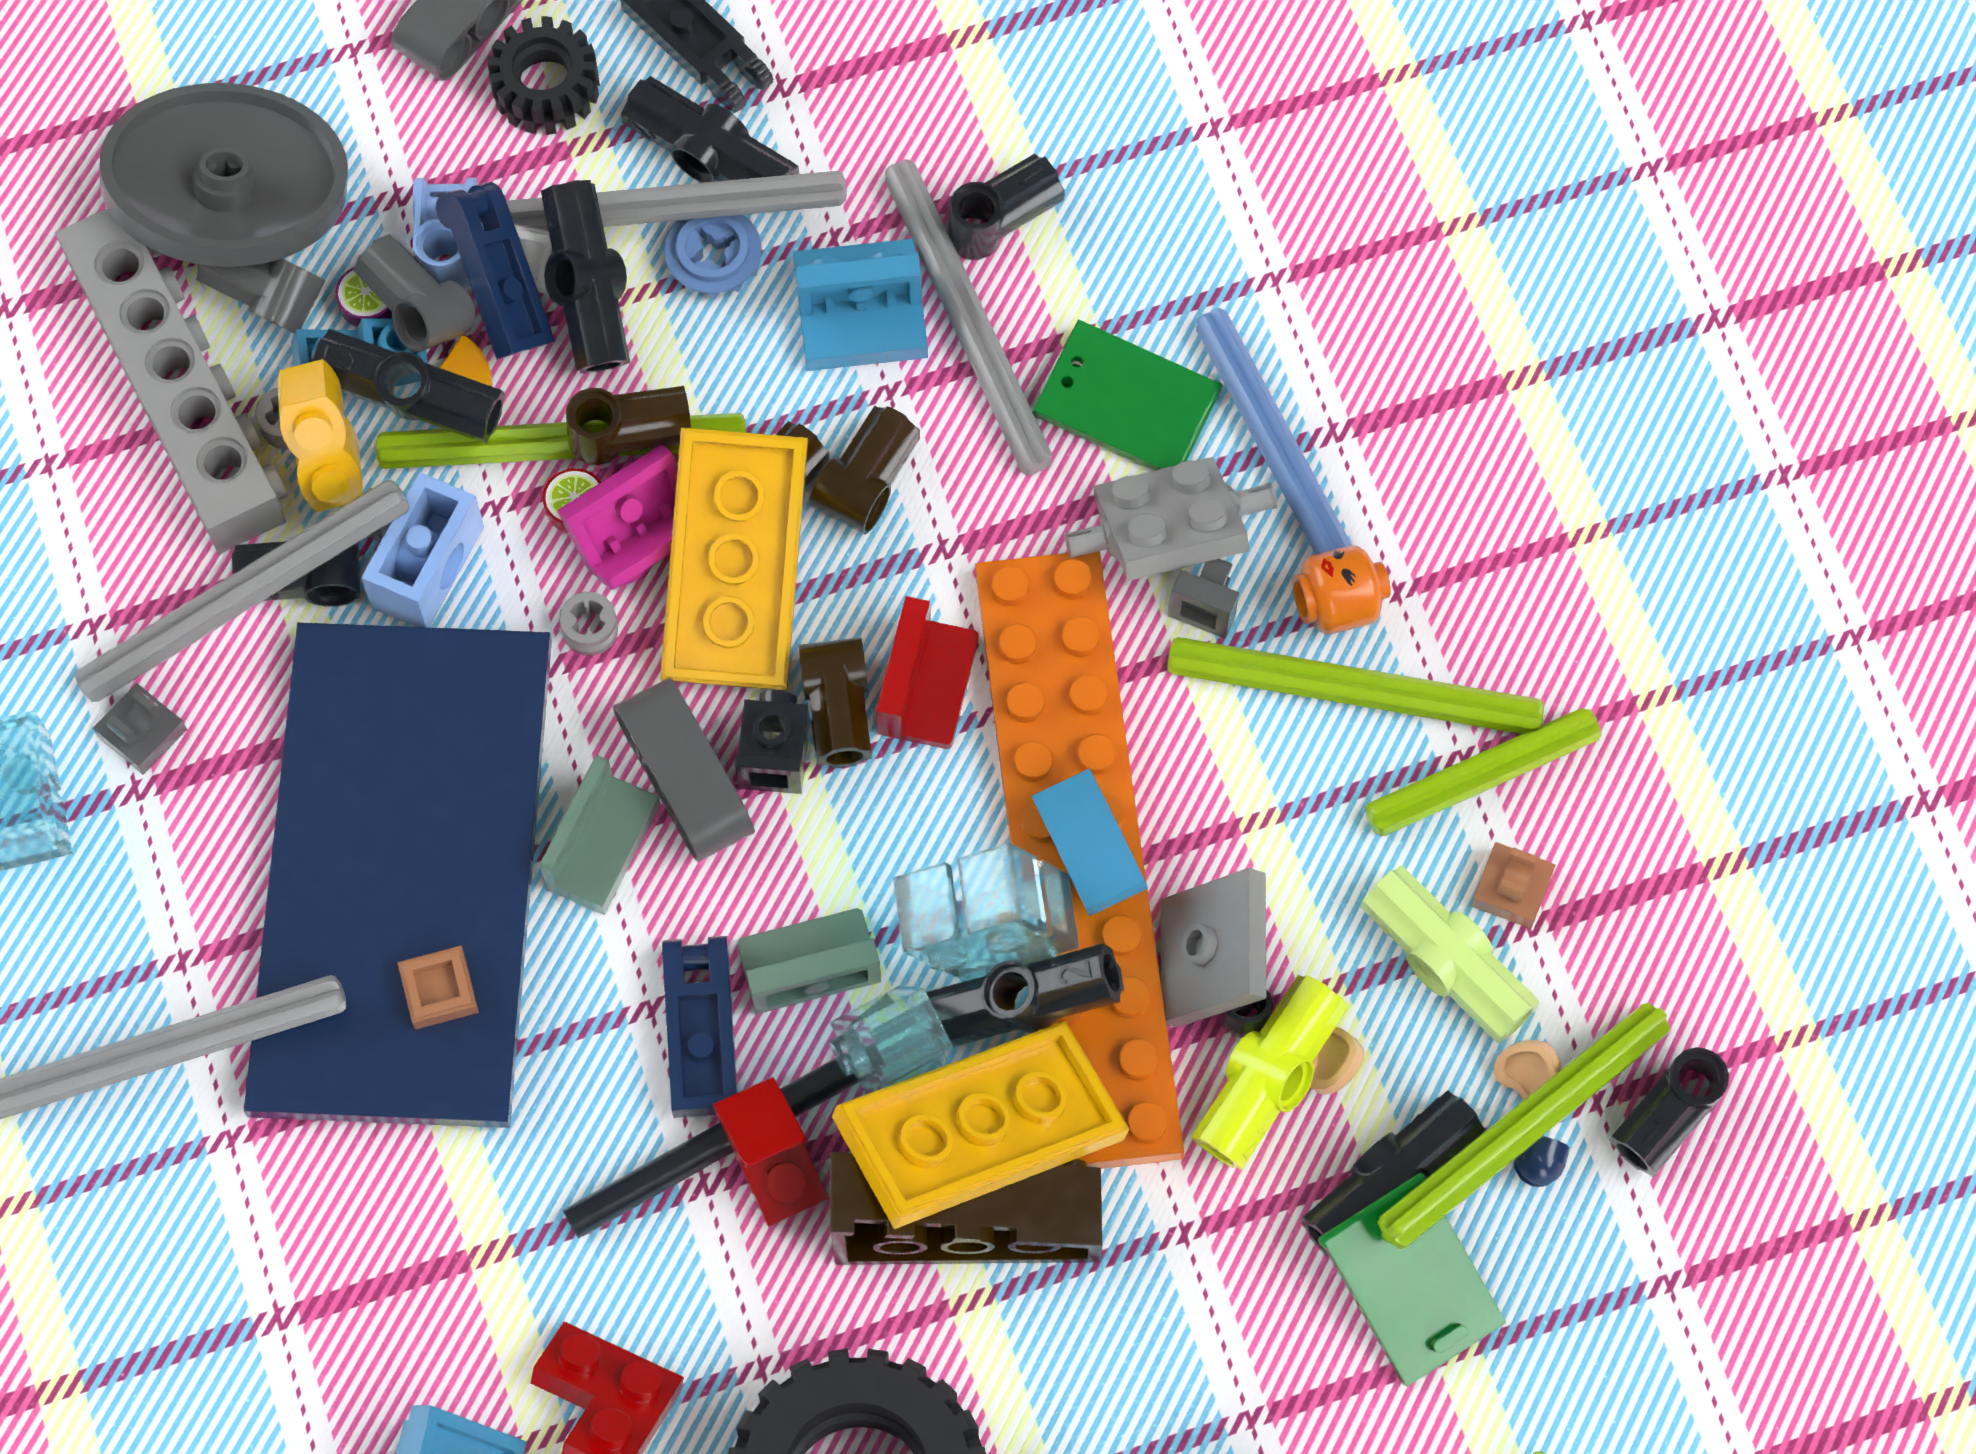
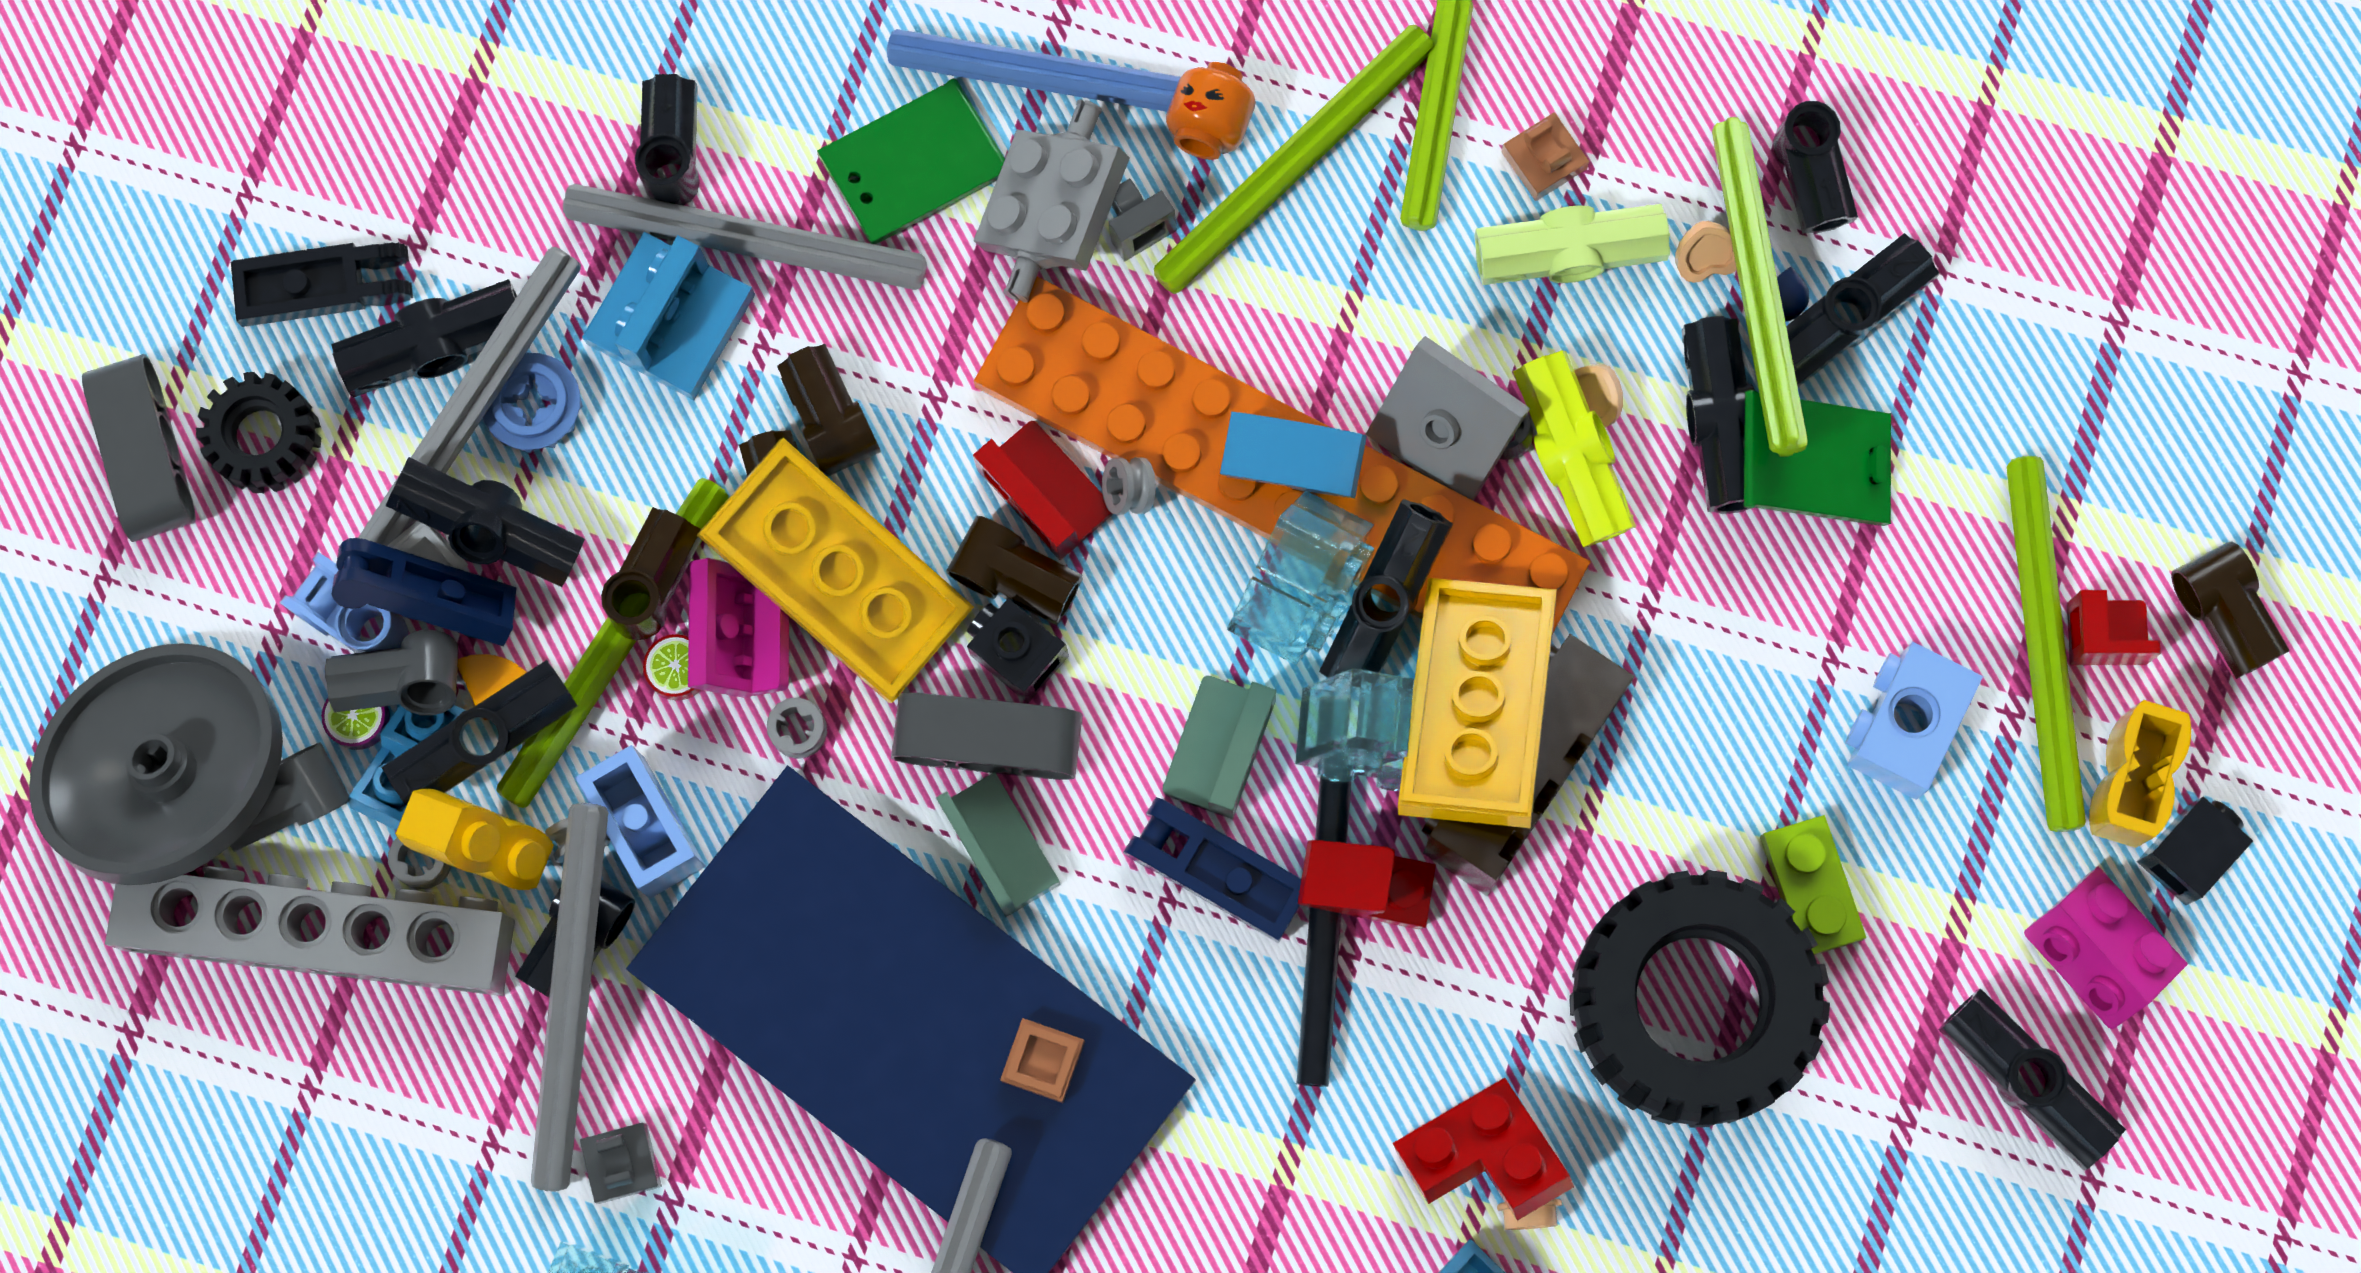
camera: 50 degrees left, 10 degrees up
none -> light grey bush [1102,457,1156,515]
none -> black piece [1786,233,1939,388]

